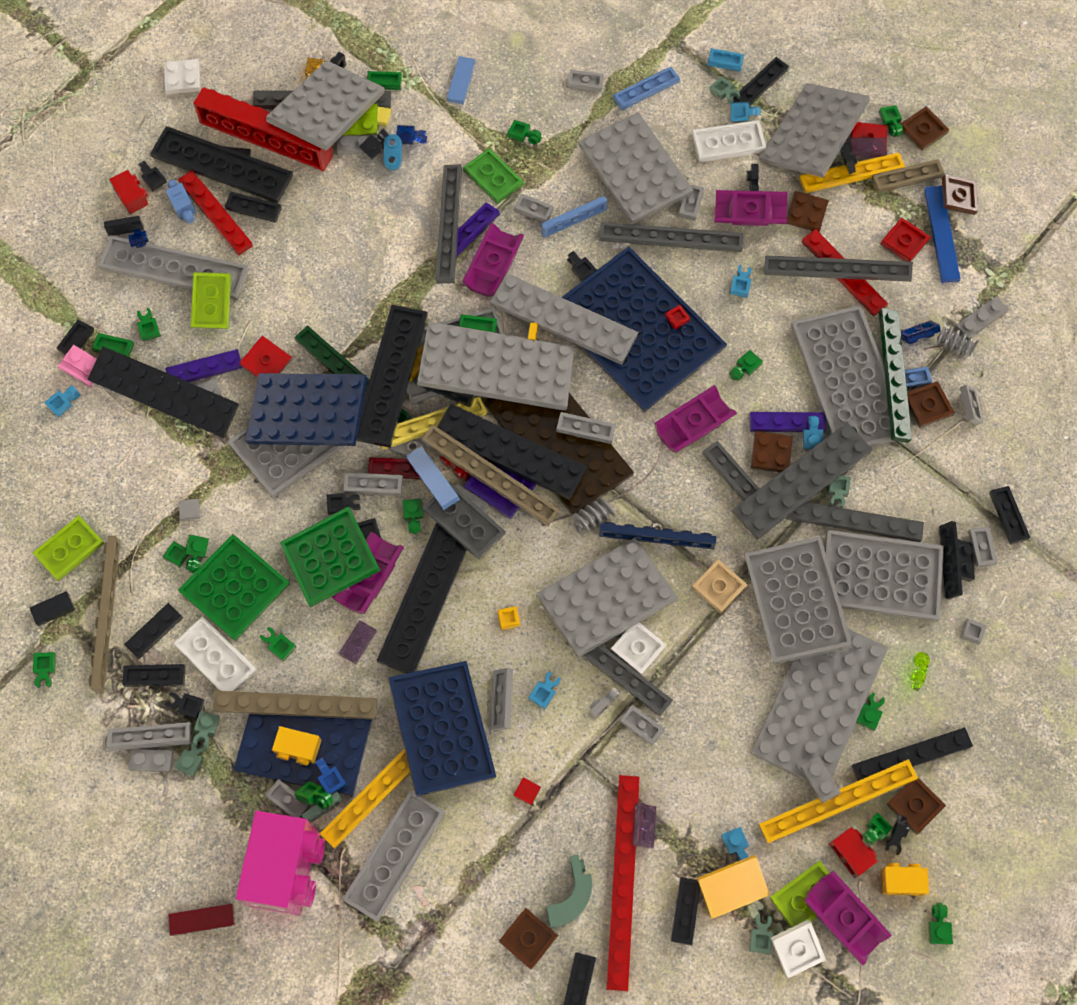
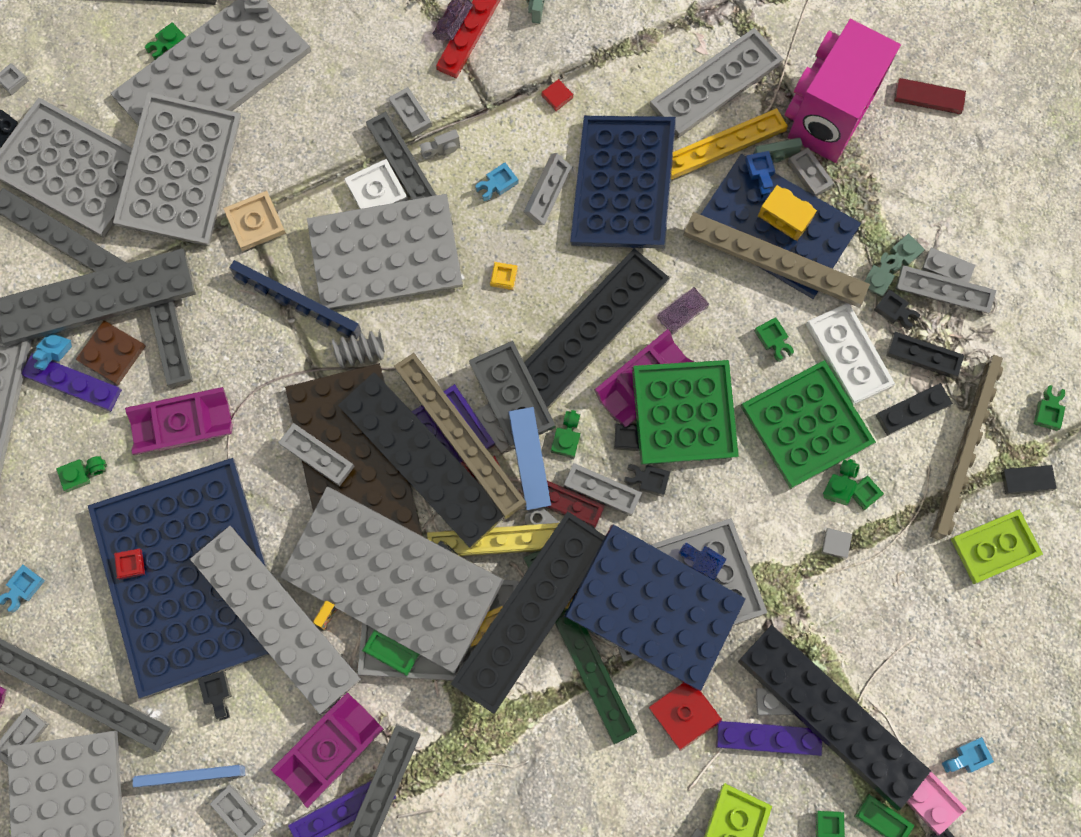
camera: 160 degrees left, 5 degrees up
green plate [294,781,333,810] -> none
sand green plate [828,475,851,508] -> none
clear neon green plate [910,652,930,691] -> none
none -> clear blue plate [679,543,726,580]

